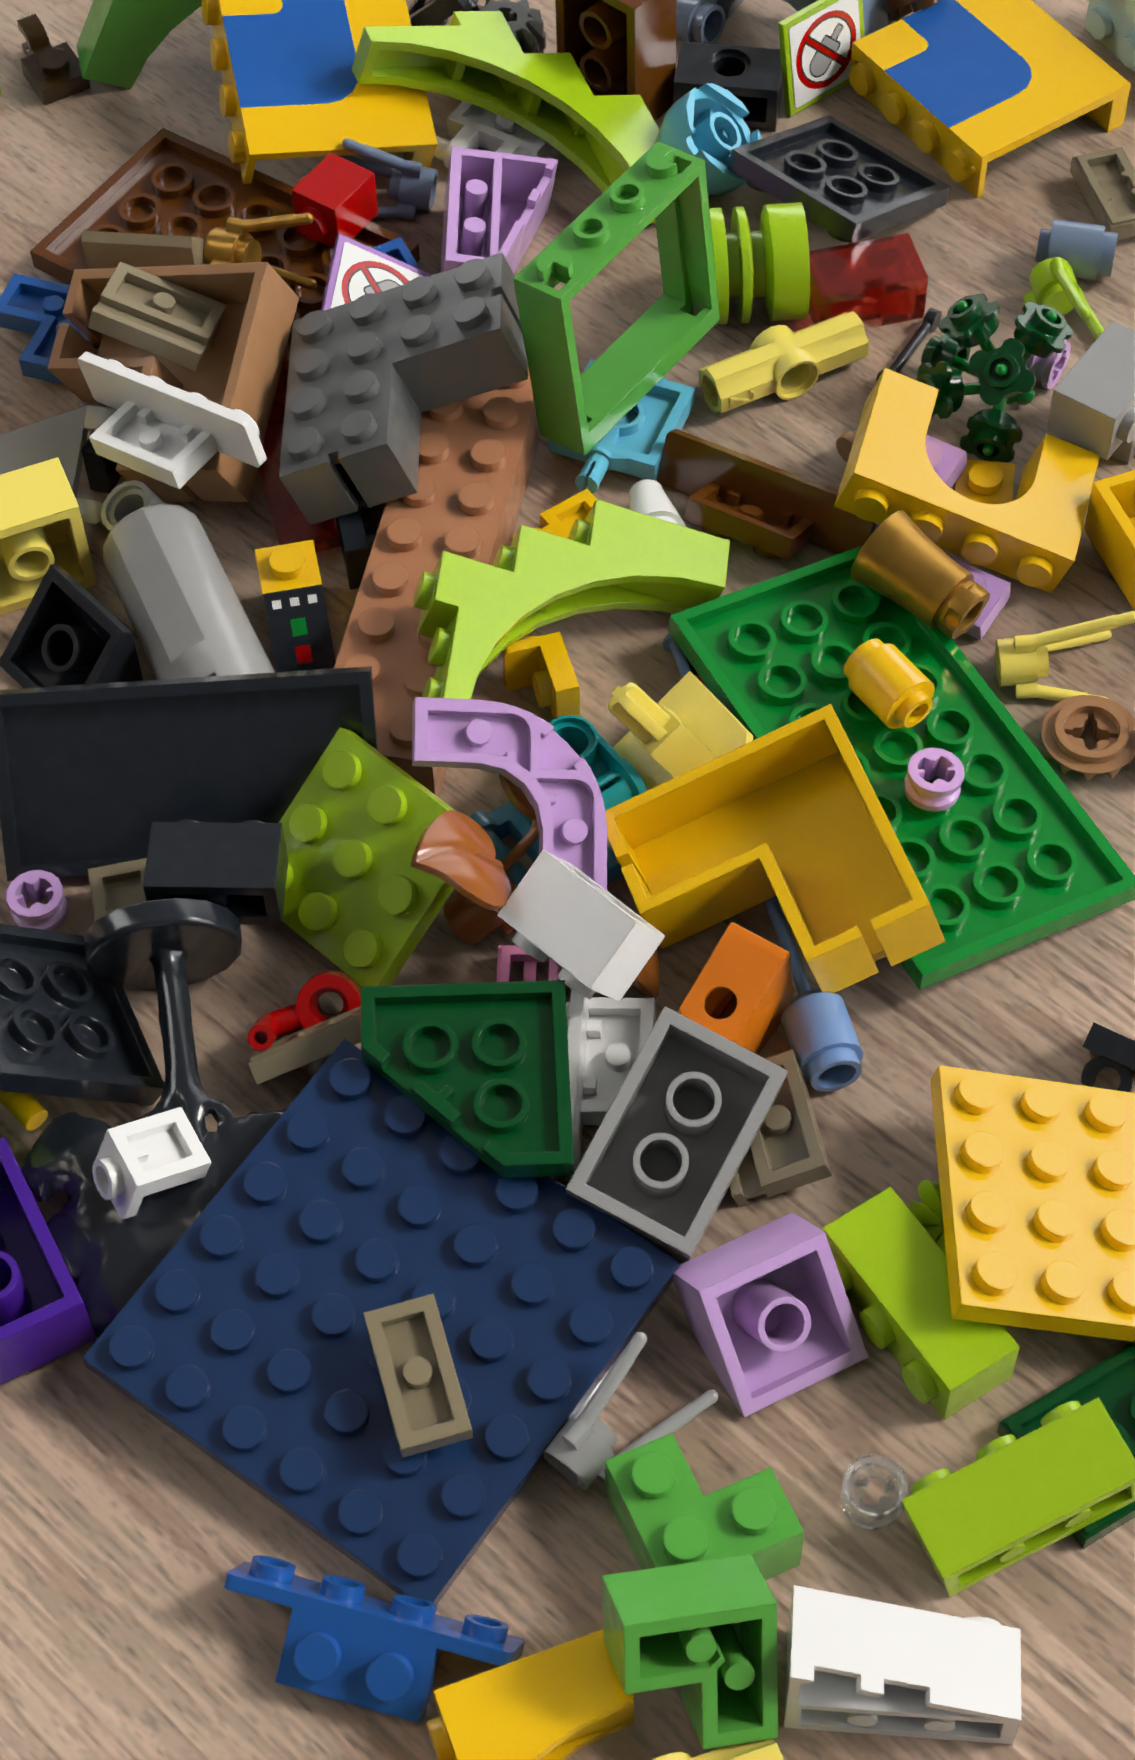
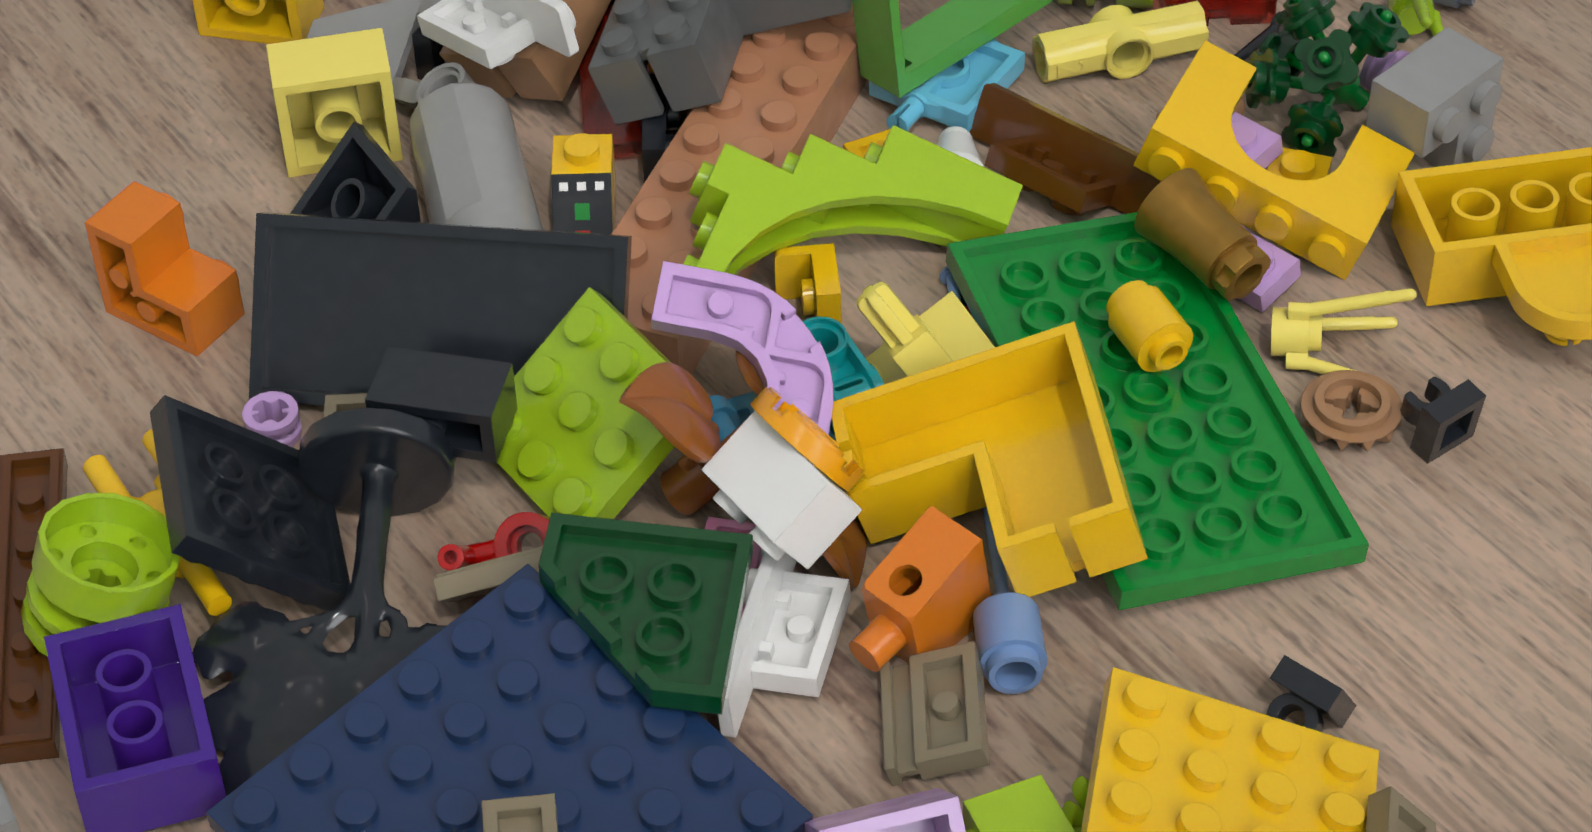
camera: 10 degrees right, 10 degrees down
white bracket [92,1107,211,1220] -> none
light grey brick [566,1006,788,1262] -> none
lavender bush [904,748,964,812] -> none
none -> light orange tile [750,387,865,492]

